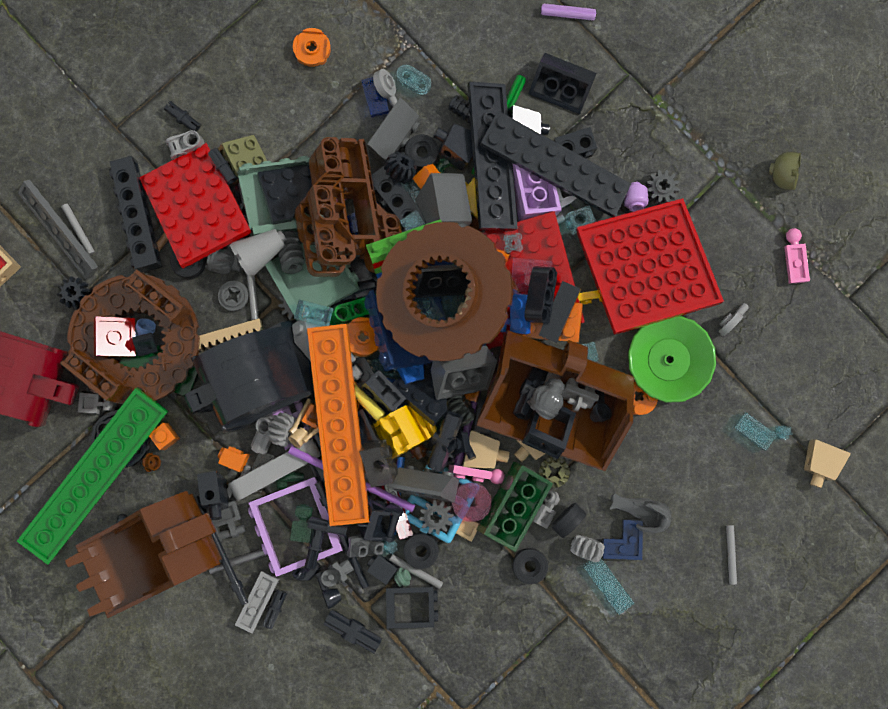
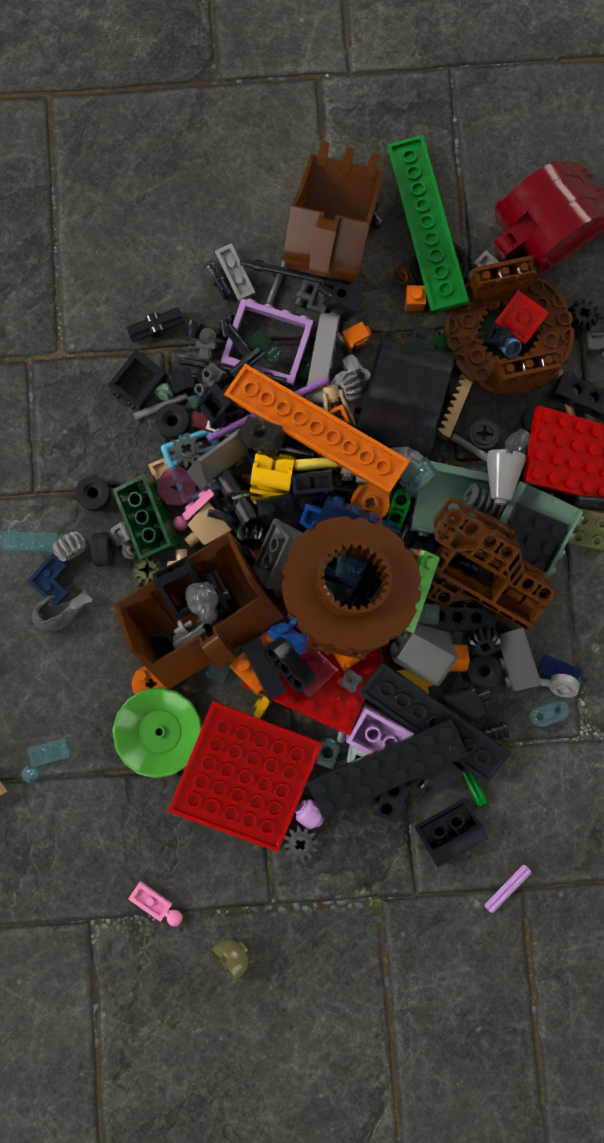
camera: 130 degrees right, 0 degrees up
light grey piece [717,303,749,337] -> none

